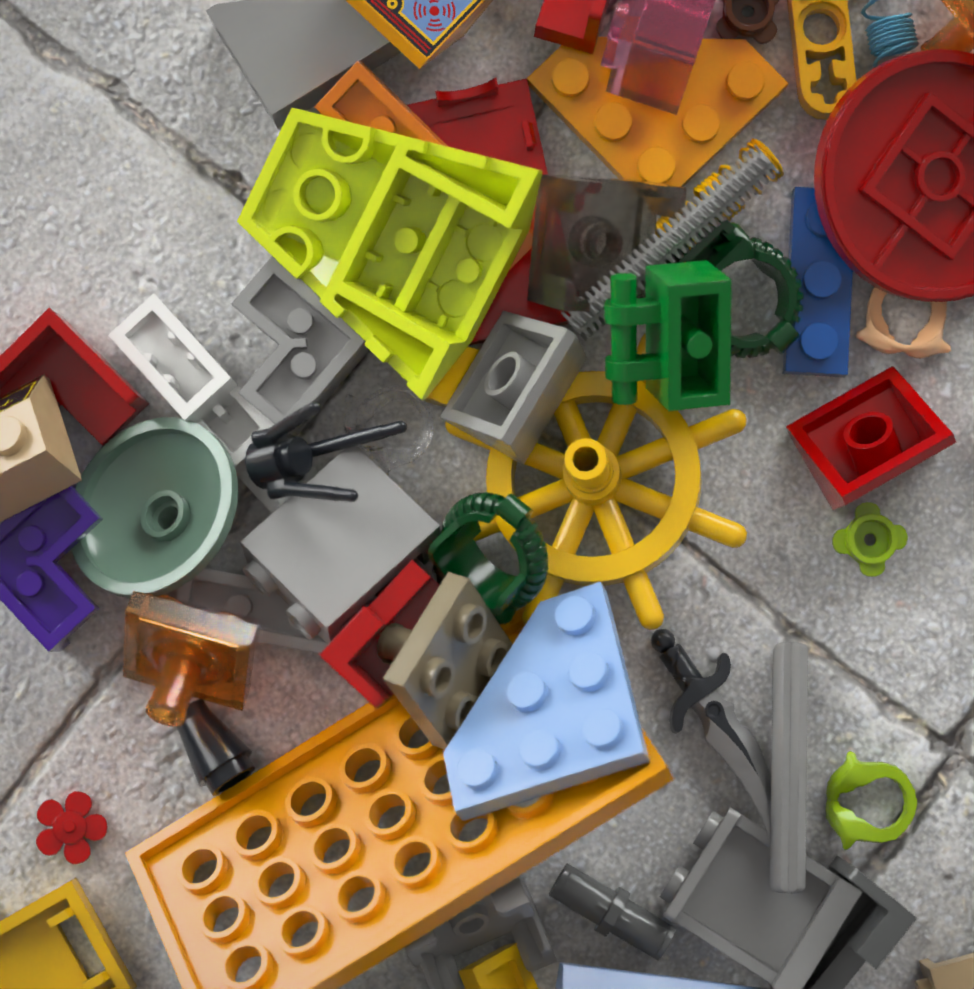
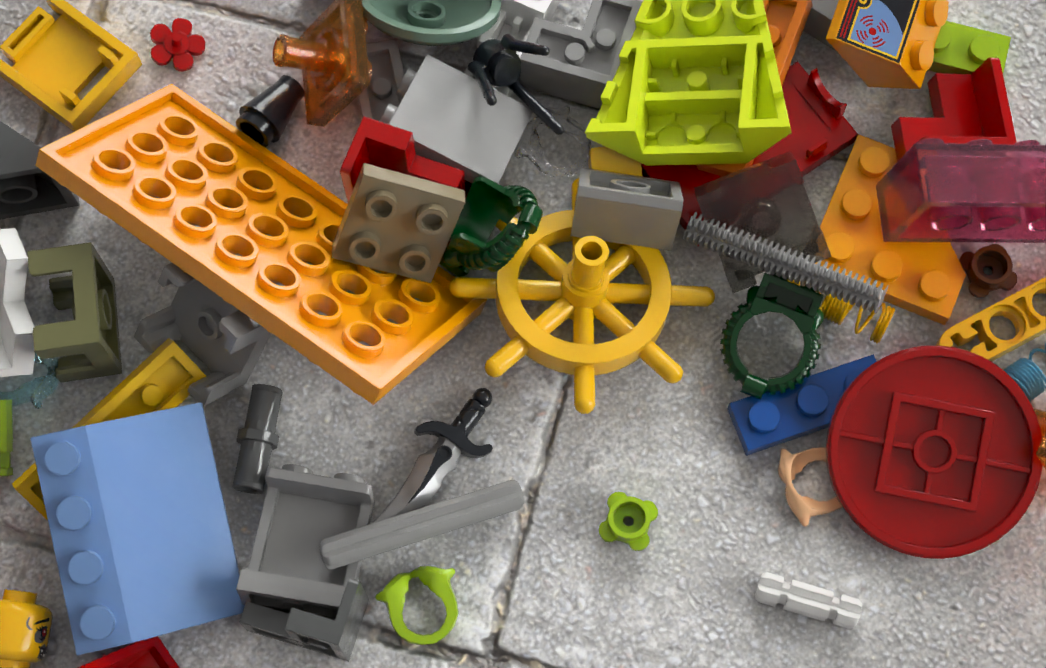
camera: 60 degrees right, 15 degrees down
light blue plate [443,582,650,821] -> none
green brick [604,260,732,411] -> none
red slope [786,366,956,510] -> none

